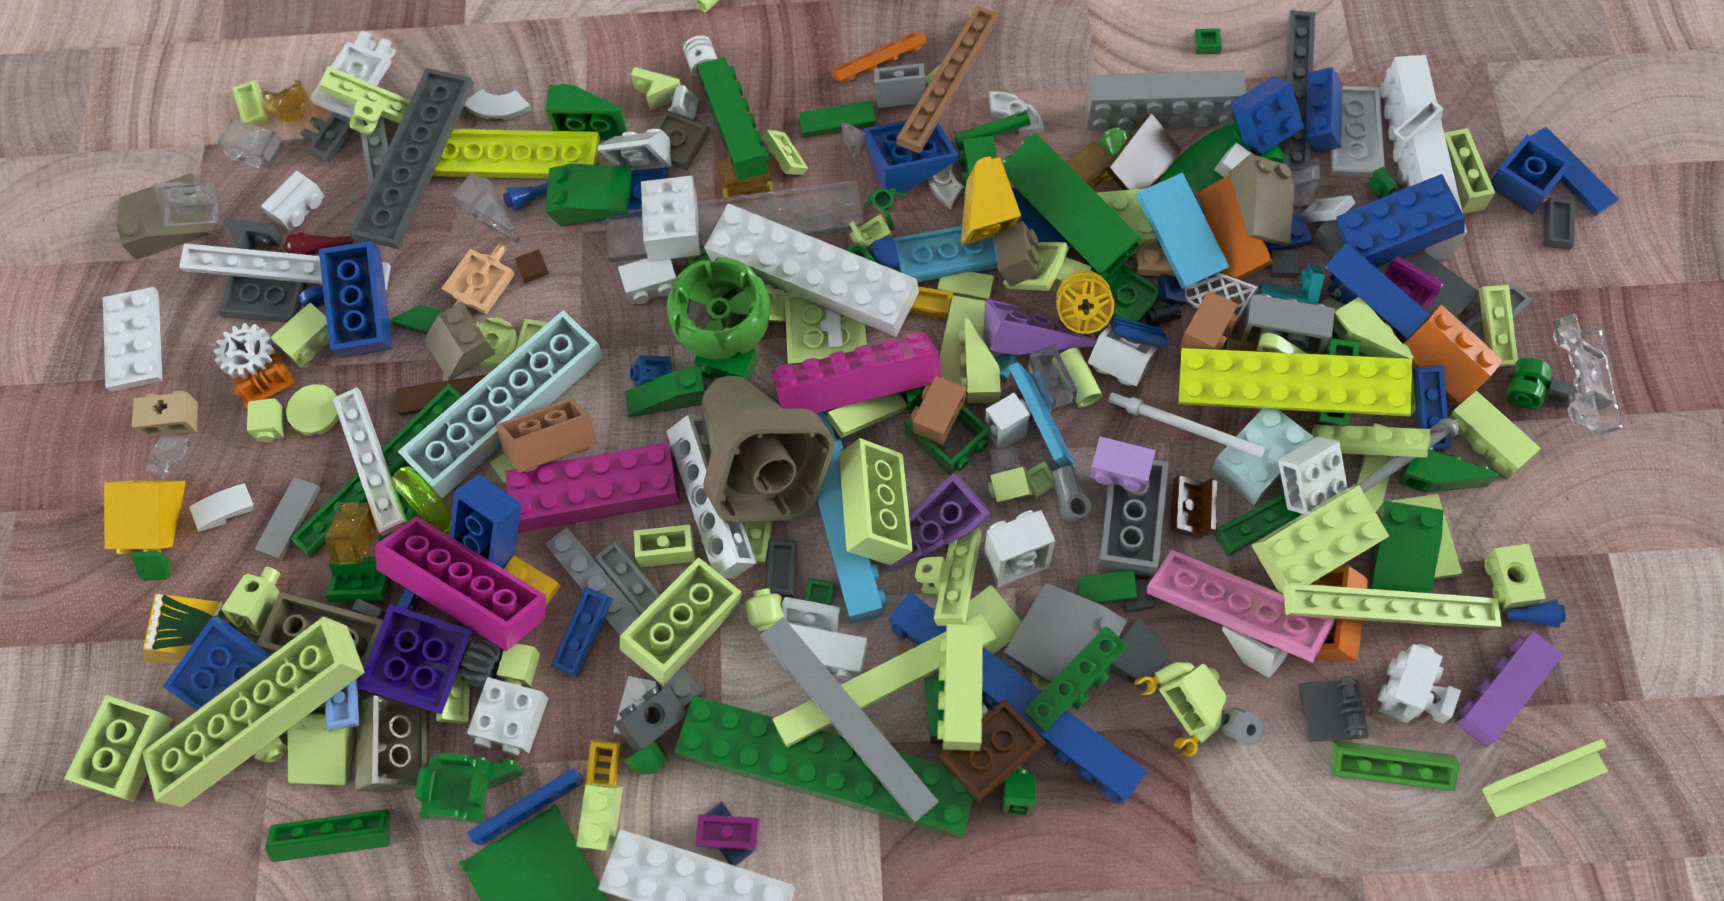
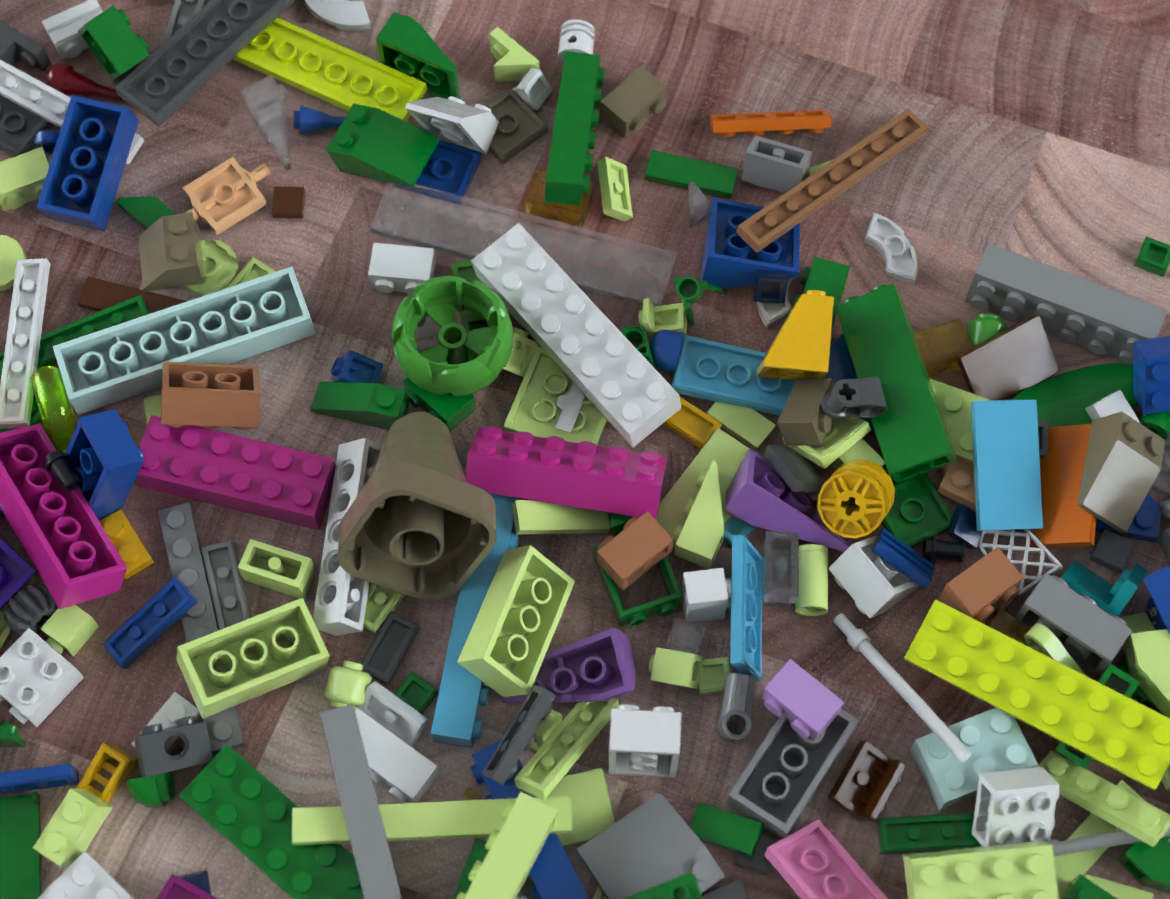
camera: 20 degrees right, 0 degrees up
white brick [641,176,701,261] -> none
green pin [953,110,1031,150] -> none
none -> black pin [45,450,82,493]
none -> green brick [78,5,149,81]
none -> dark grey plate [482,685,556,785]
none -> dark tan brick [600,65,667,138]
none -> dark blue tile [754,270,788,304]
none -> dark grey slope [764,445,827,501]
none -> dark grey piece [821,377,888,419]

